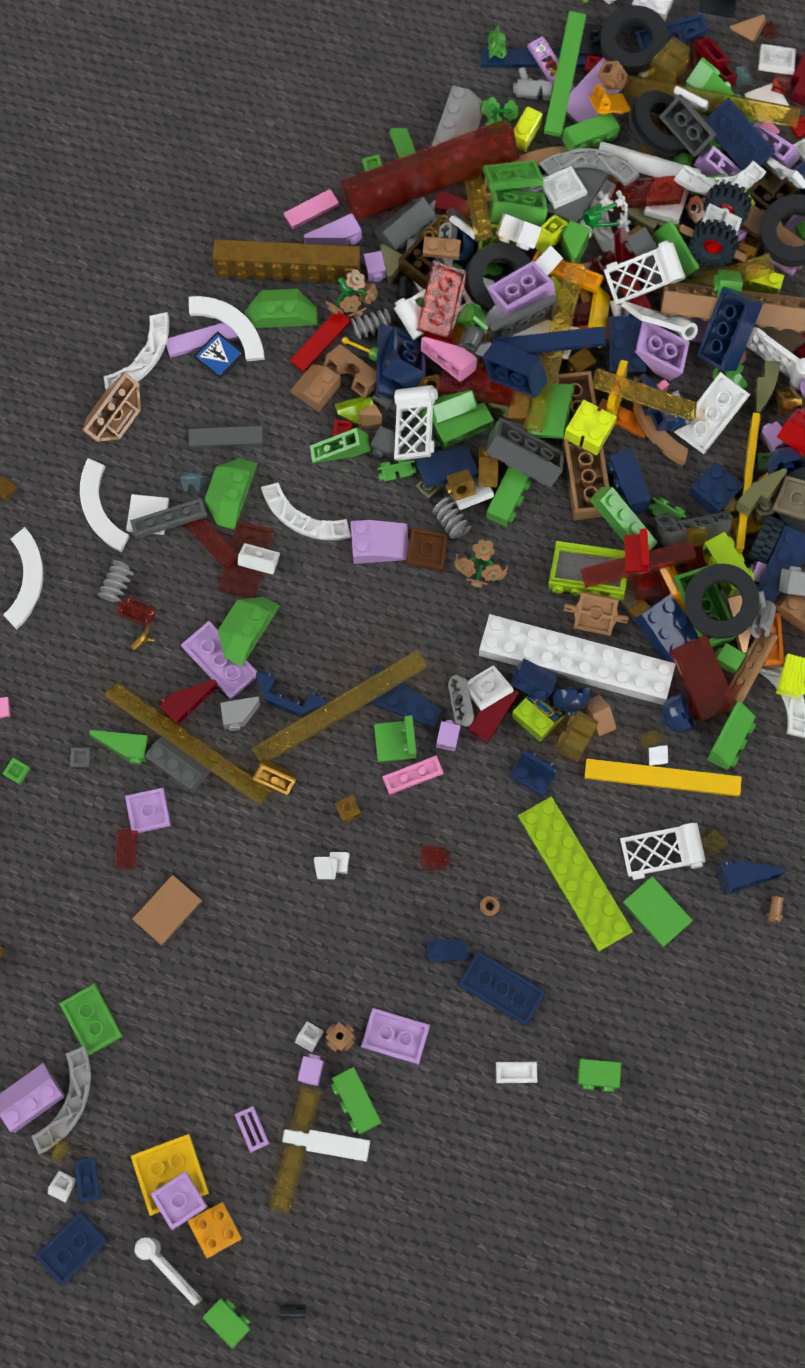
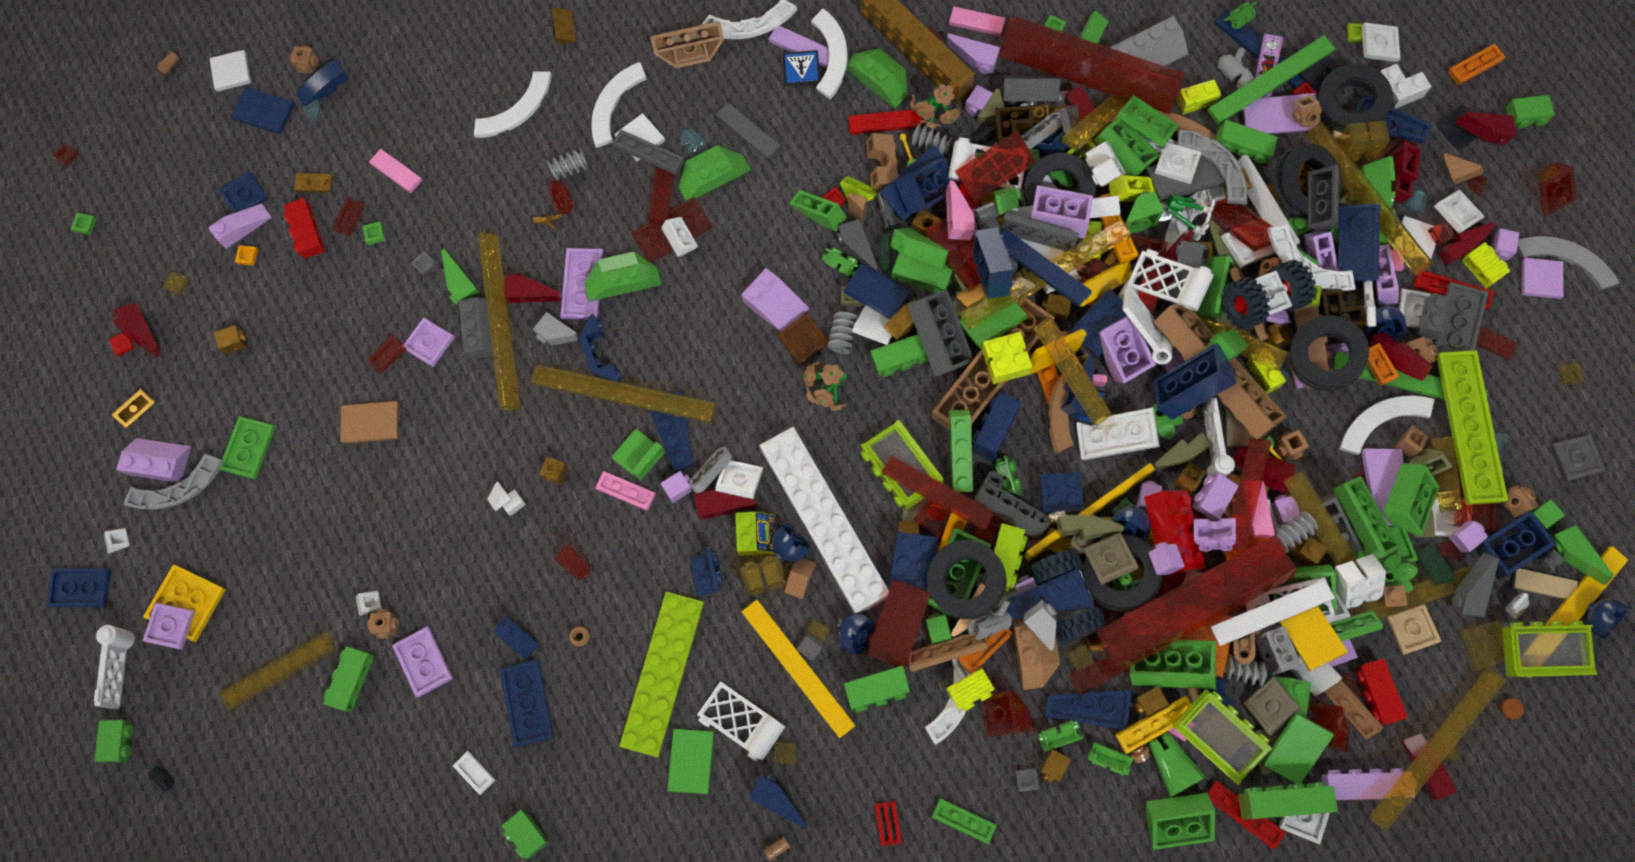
camera: 50 degrees right, 0 degrees up
clear yellow tile [51,1140,70,1163] -> none
dark blue plate [74,1157,101,1203] -> none
light orange hinge [188,1202,242,1259] -> none
lavender tile [235,1106,269,1152] -> none
pearl gold slope [253,758,296,795] -> none
white tile [261,482,351,540] -> none
white piece [282,1129,370,1162] -> none
medium nougat slope [290,364,341,412] -> none
lavender brick [298,1054,324,1086] -> none
white piece [394,385,438,461] -> none
medium nougat plate [422,236,461,260] -> none
pearl gold brick [445,469,476,501] -> none
bright green plant [480,97,518,131] -> none
dark blue brick [511,658,557,702] -> none
medium nougat plate [563,591,629,636] -> none
light orange hinge [588,85,630,115] -> none
red panel [624,528,649,572] -> none
white tile [673,86,709,113] -> none
clear yellow tile [686,525,707,548] -> none

